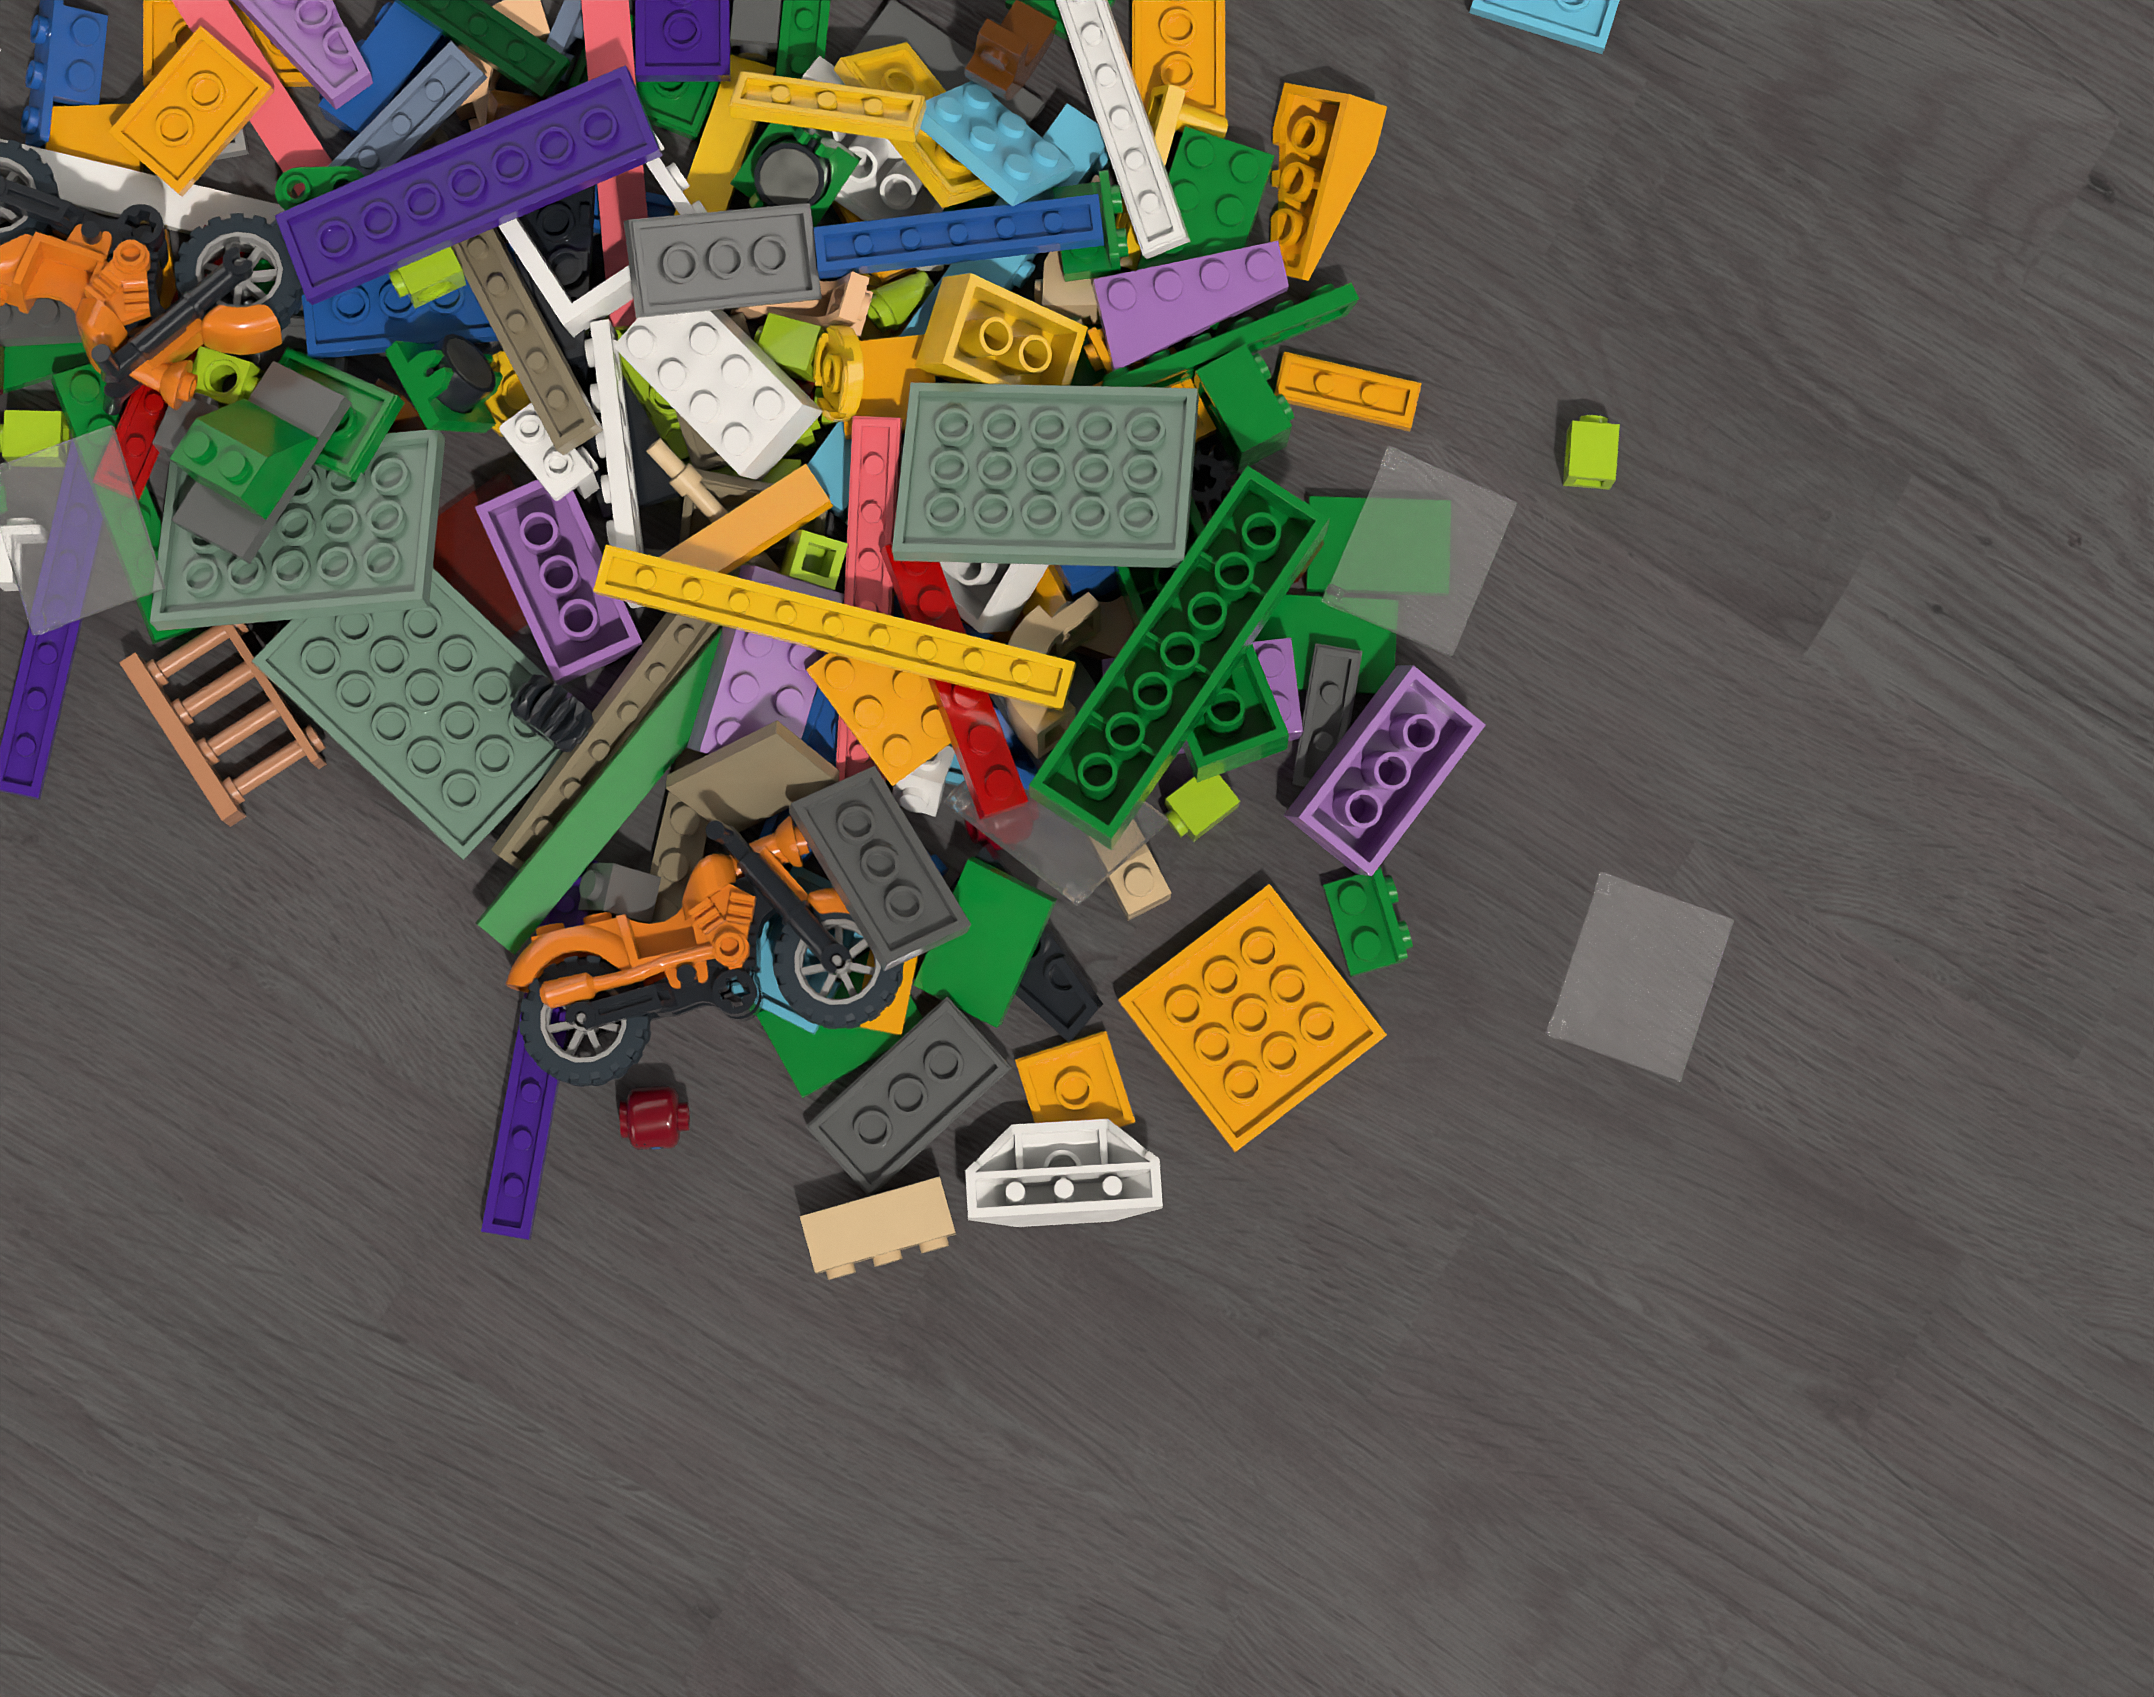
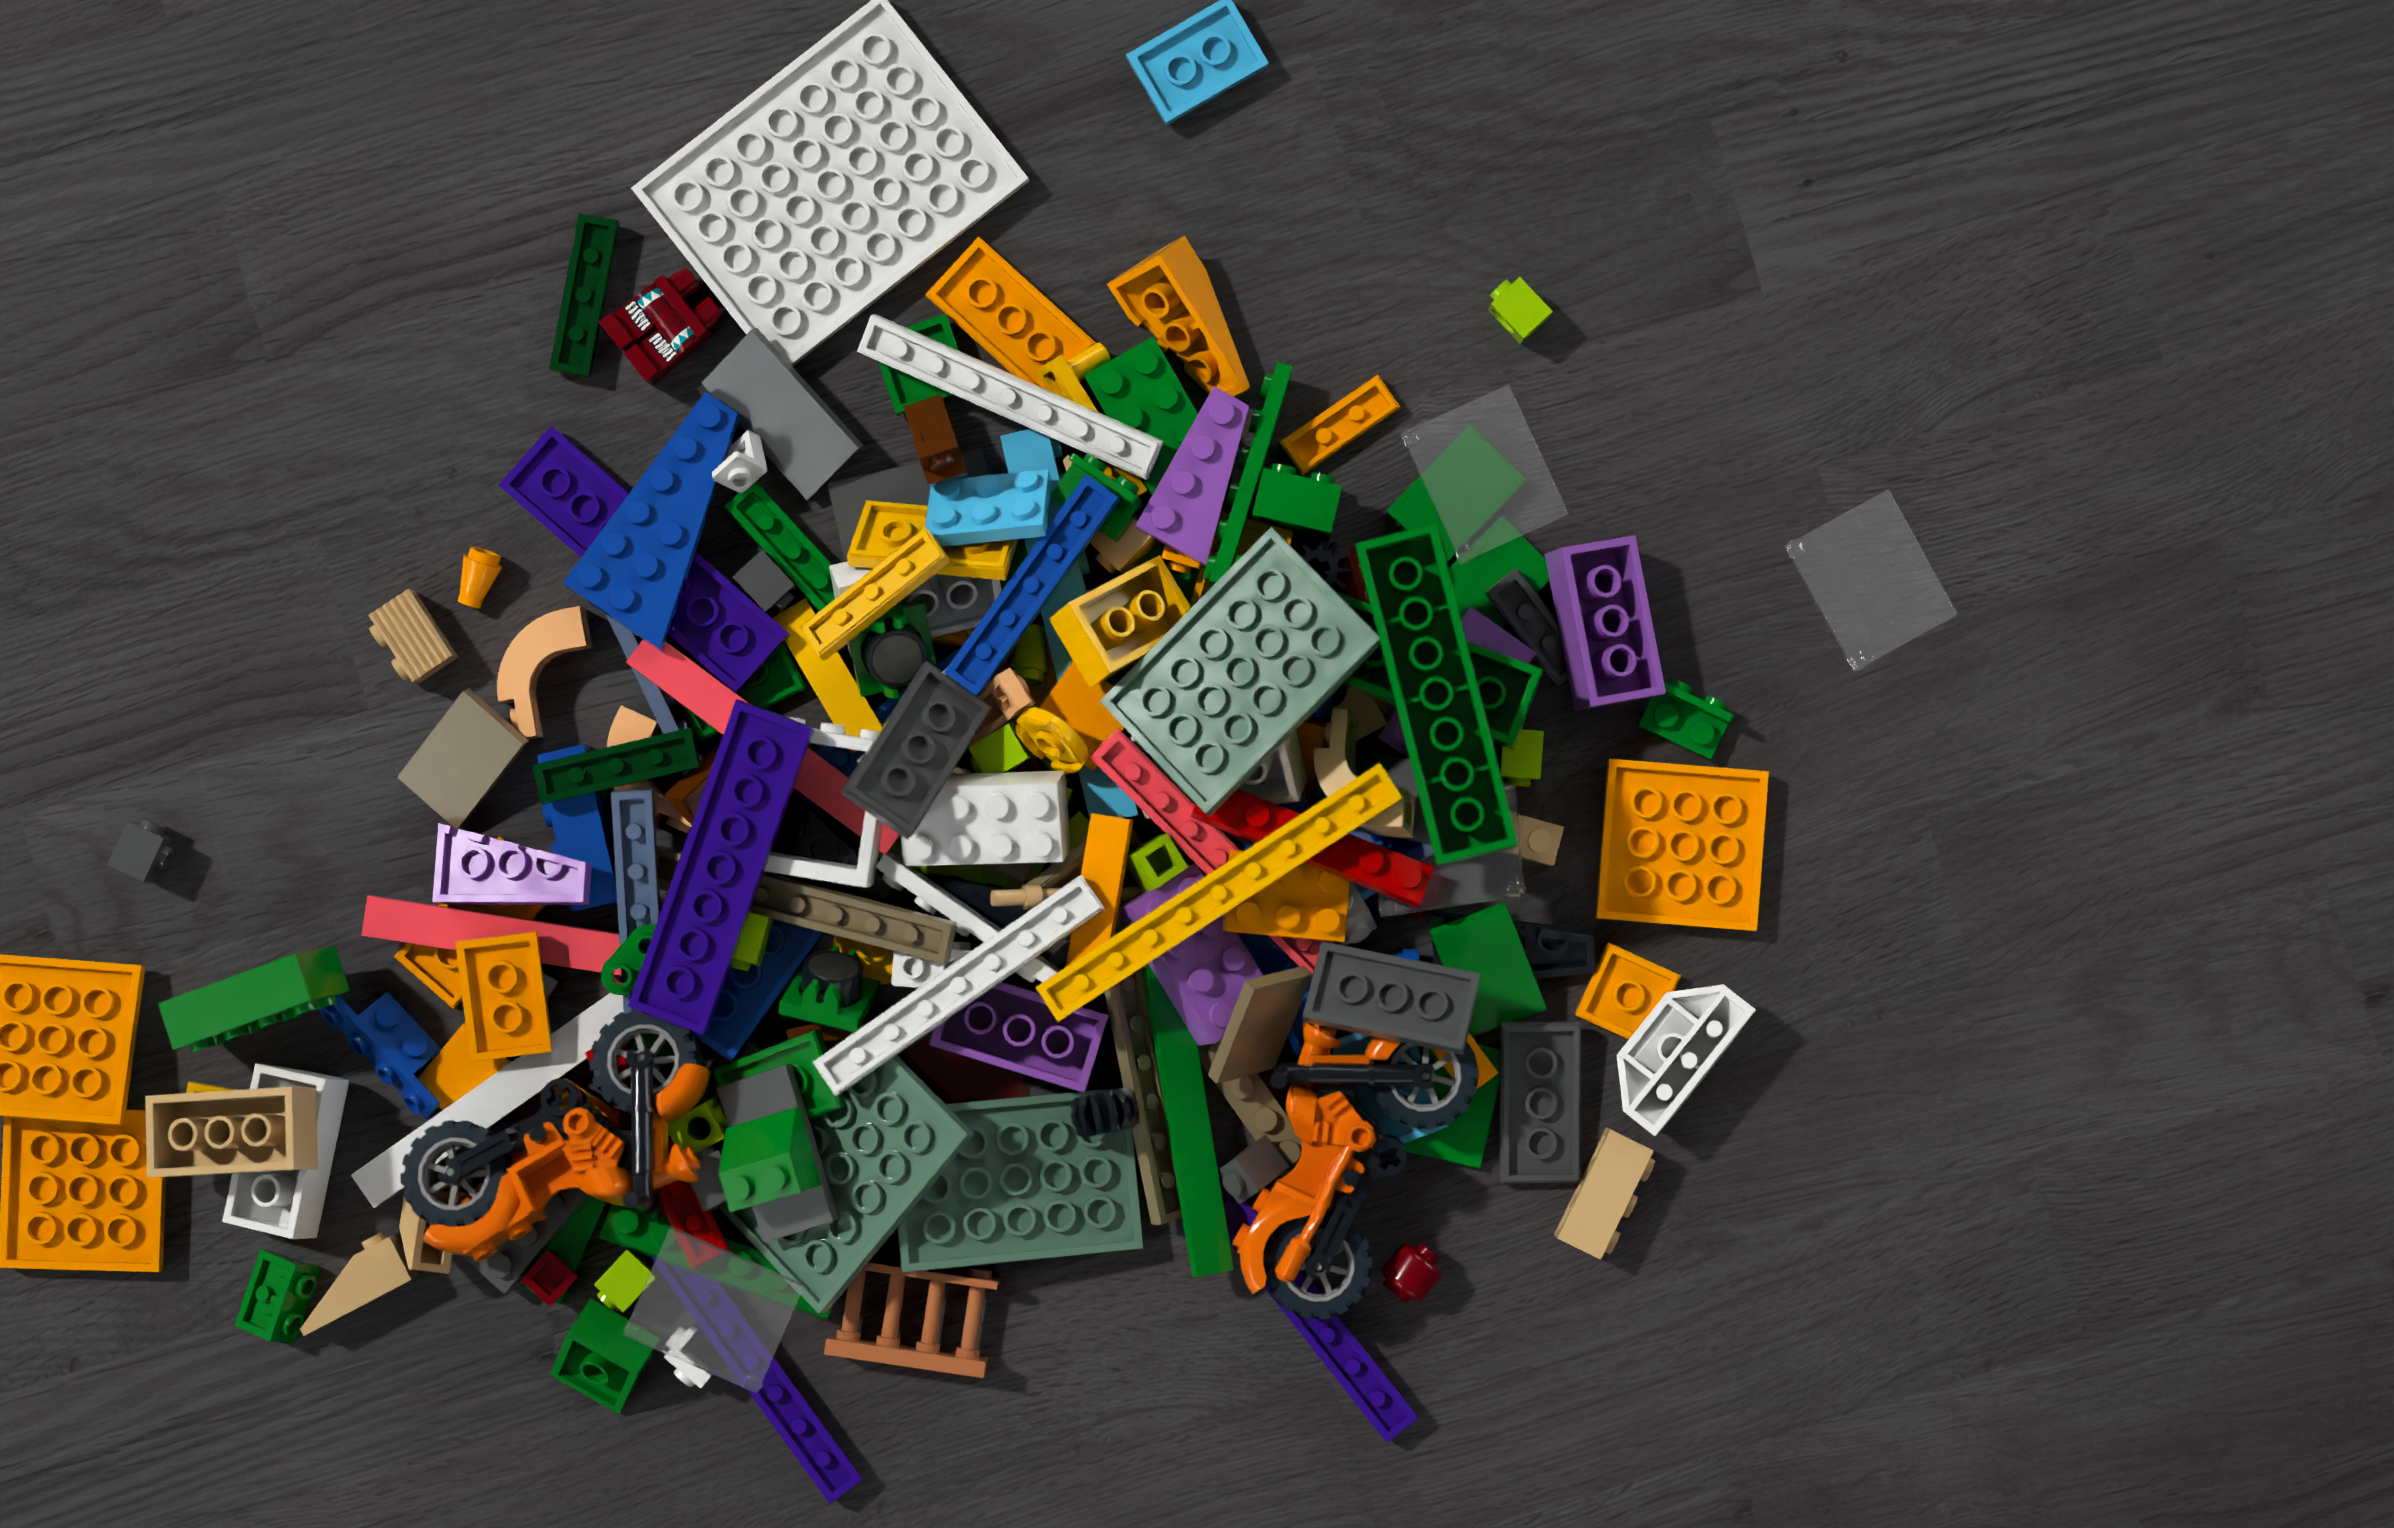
camera: 40 degrees left, 5 degrees up
none -> white tile [813,875,1105,1096]

